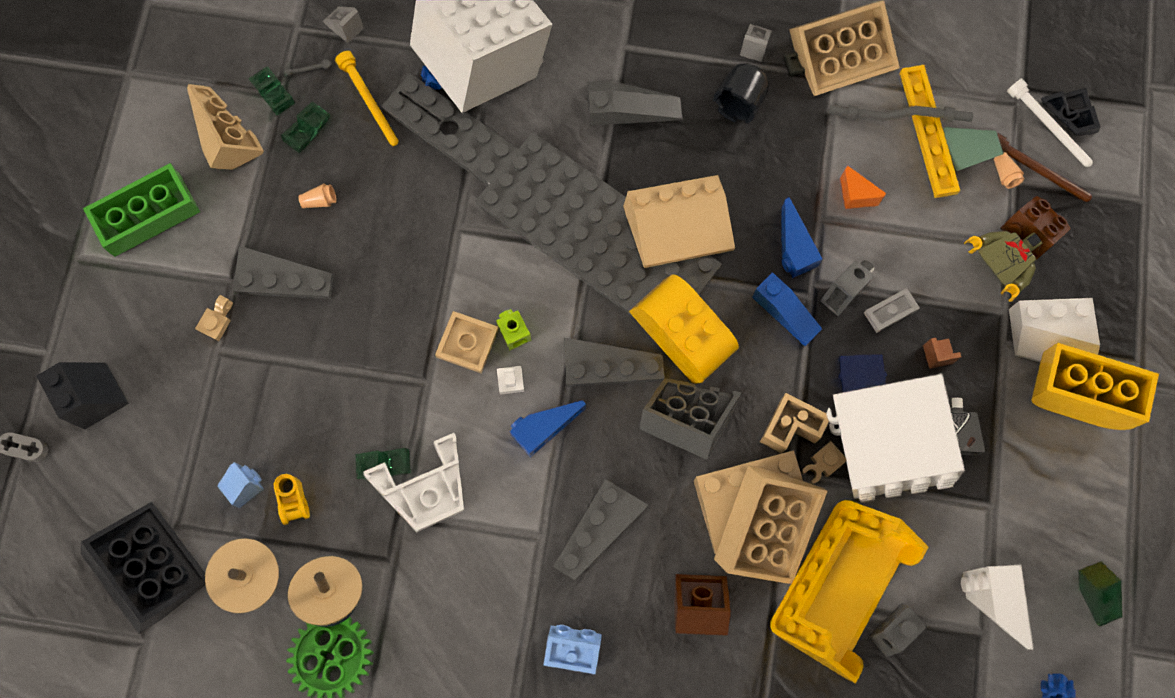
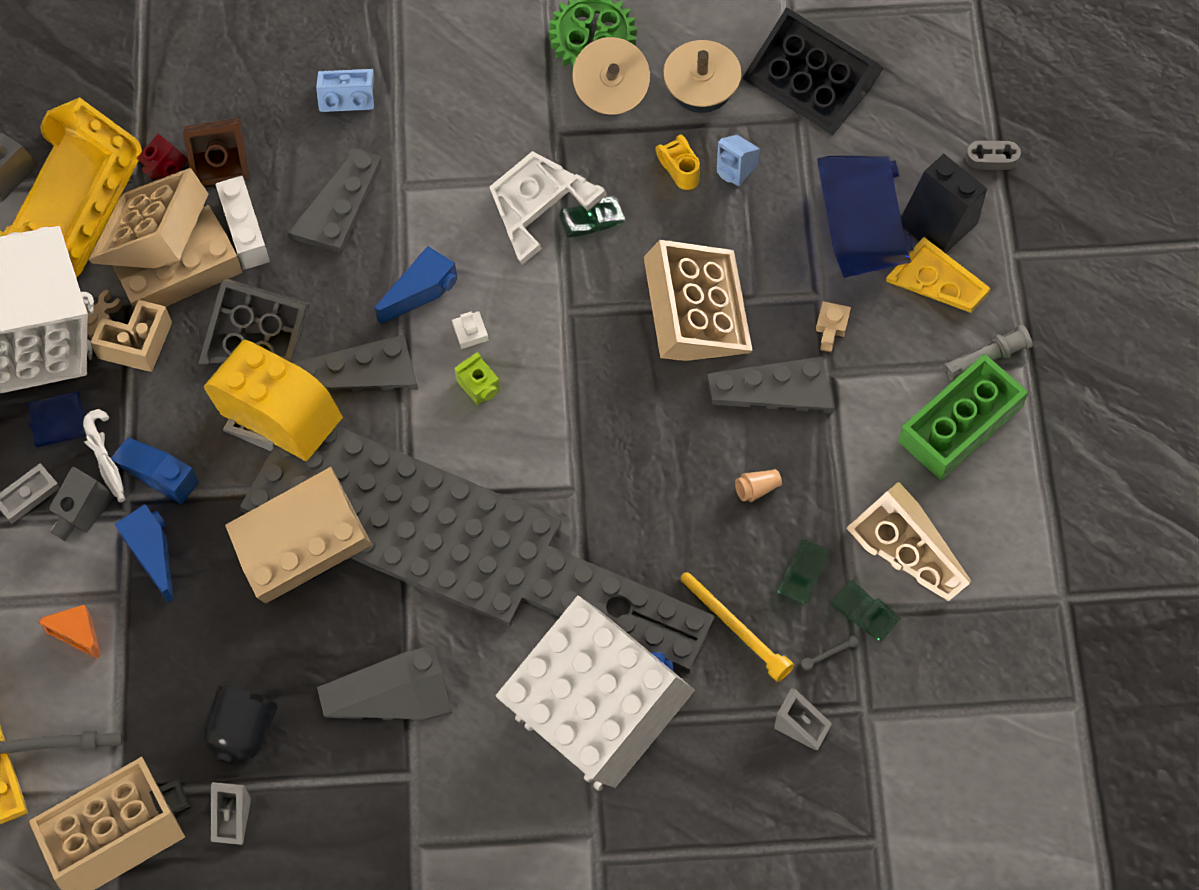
camera: 170 degrees right, 10 degrees down
tan plate [435,311,499,374] -> none
none -> white piece [83,409,125,502]
none -> dark red brick [136,133,188,181]
none -> white brick [215,176,270,270]
none -> tan slope [644,240,752,361]
none -> clear blue windscreen [817,156,914,278]
none -> yellow wing [886,237,991,313]
none -> light grey pin [944,324,1033,381]

